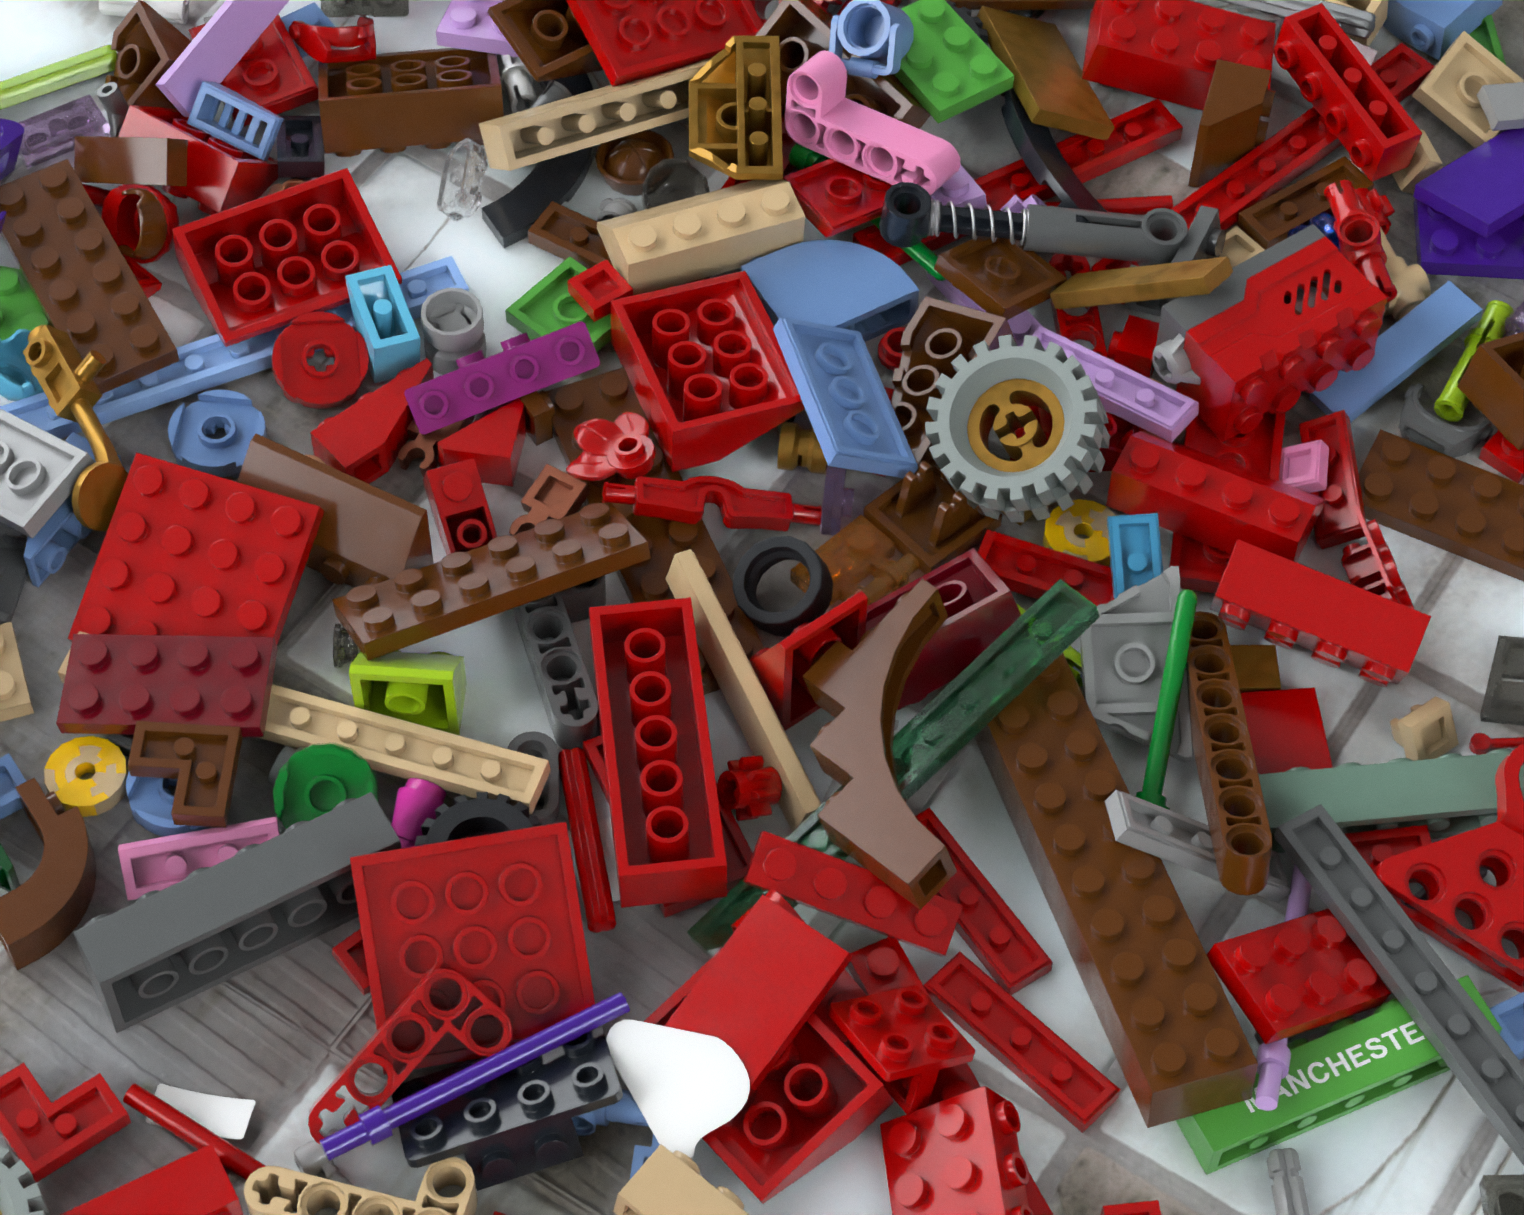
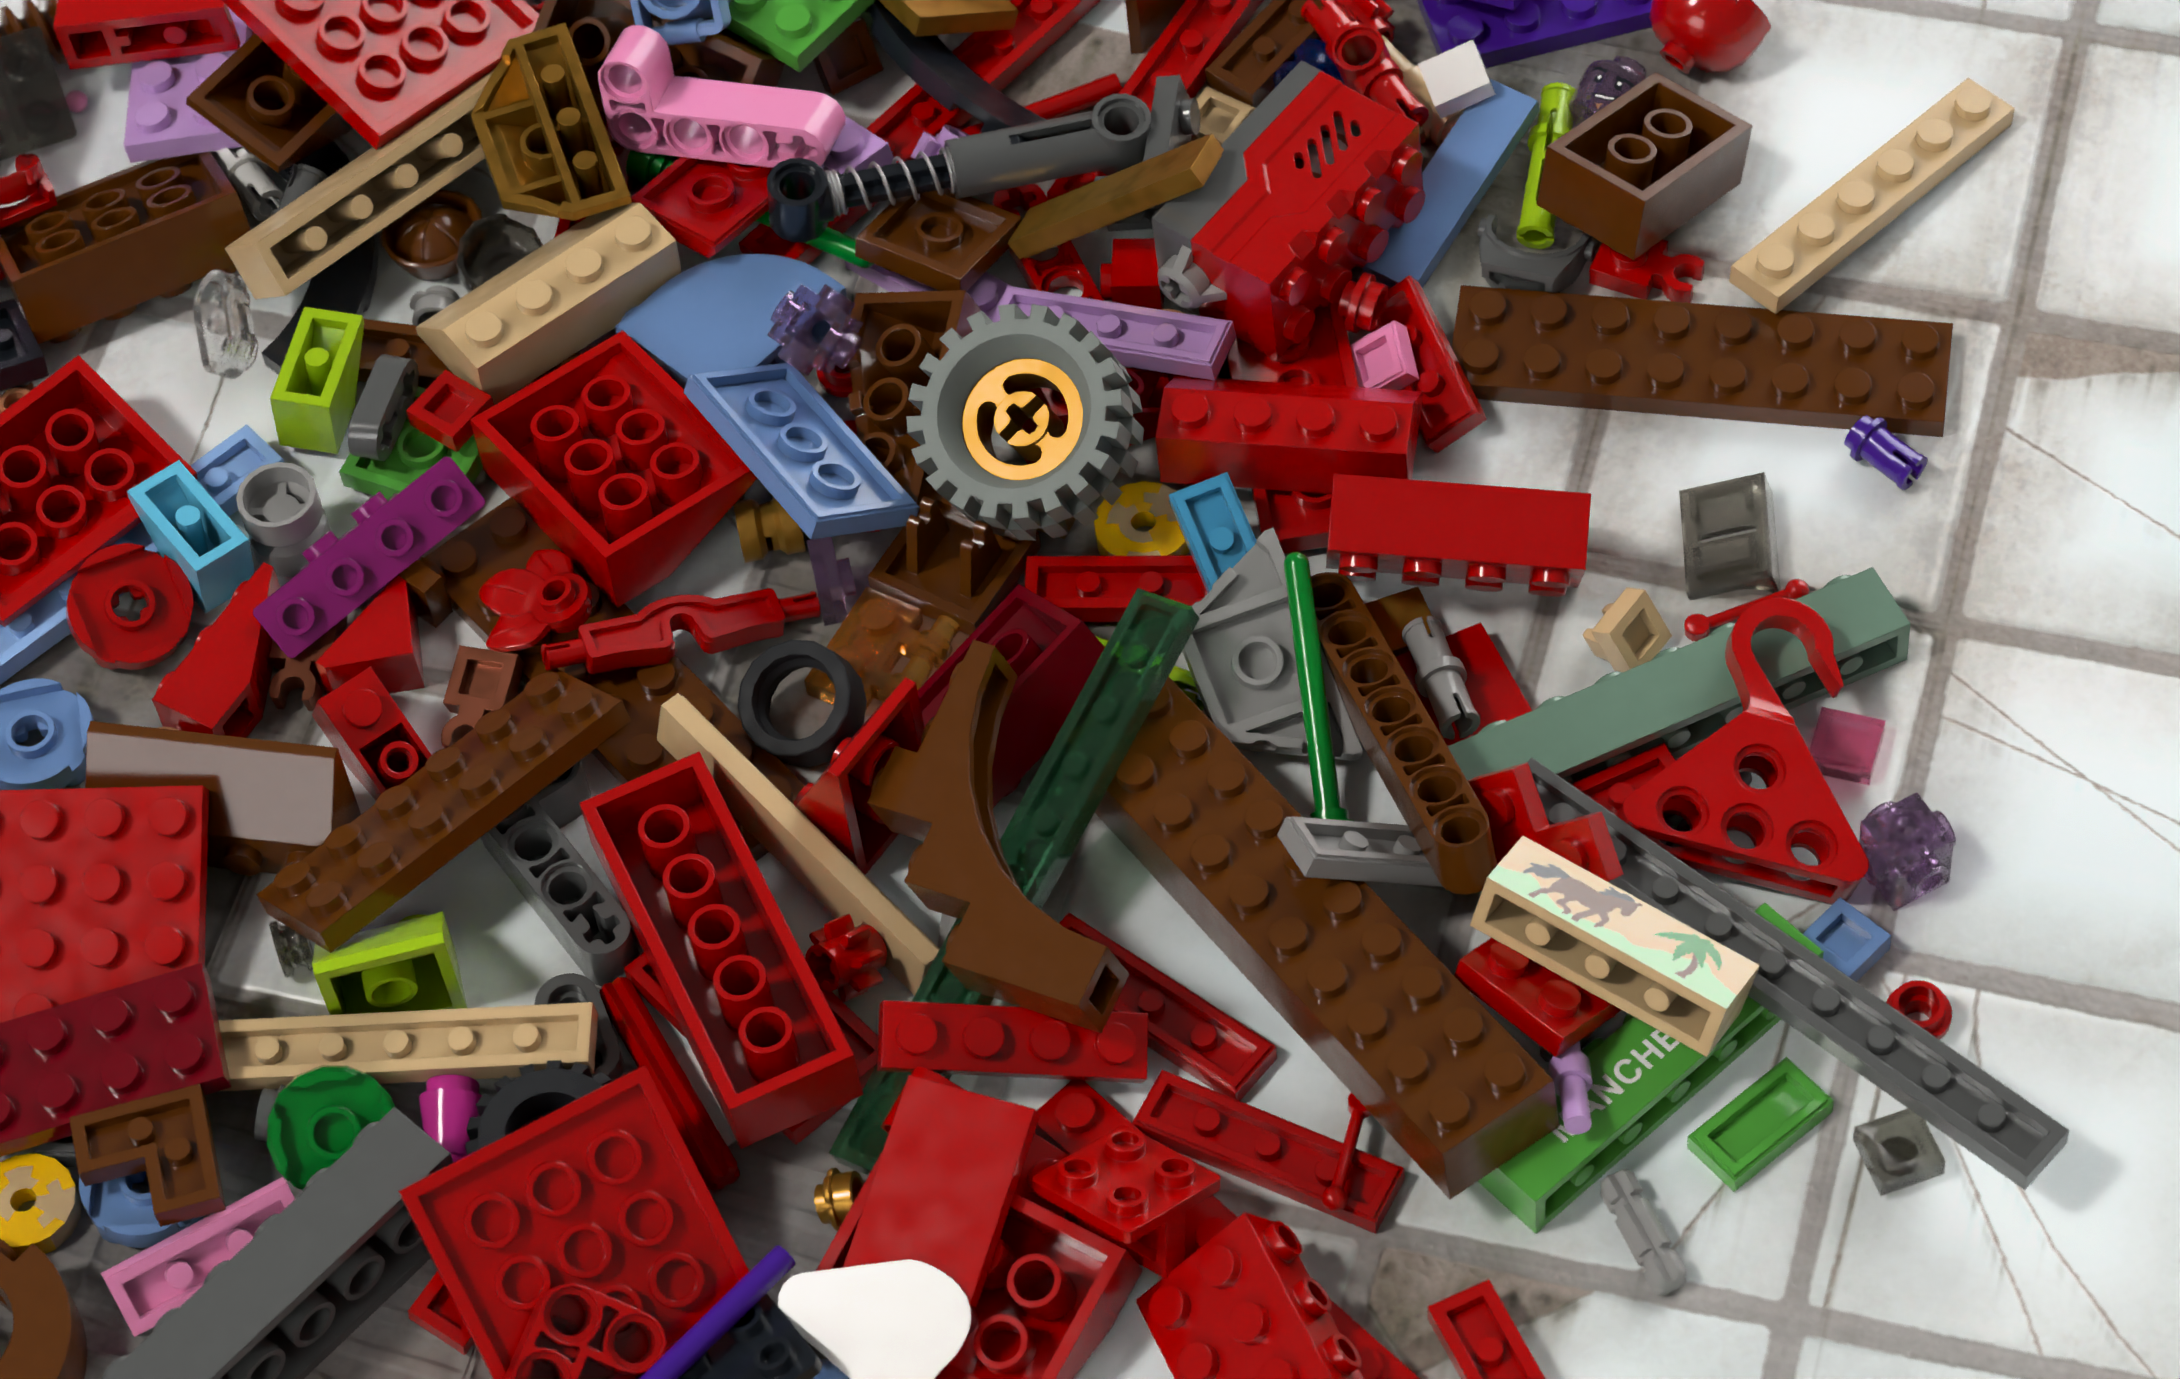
camera: 10 degrees left, 0 degrees up
red hinge [1341,505,1414,609] -> none
none -> lime slope [270,307,364,454]
none -> dark grey beam [348,354,419,461]
none -> clear purple brick [767,284,864,376]
none -> reddish brown tile [813,16,884,95]
none -> pearl gold plate [814,1167,864,1231]
none -> red hinge [1321,1093,1371,1212]
none -> red plate [1338,272,1388,334]
none -> light grey pin [1402,616,1480,740]
none -> white tile [1418,40,1496,119]
none -> red plate [1468,762,1623,882]
none -> tan brick [1470,836,1760,1057]
none -> bright green tile [1687,1057,1834,1192]

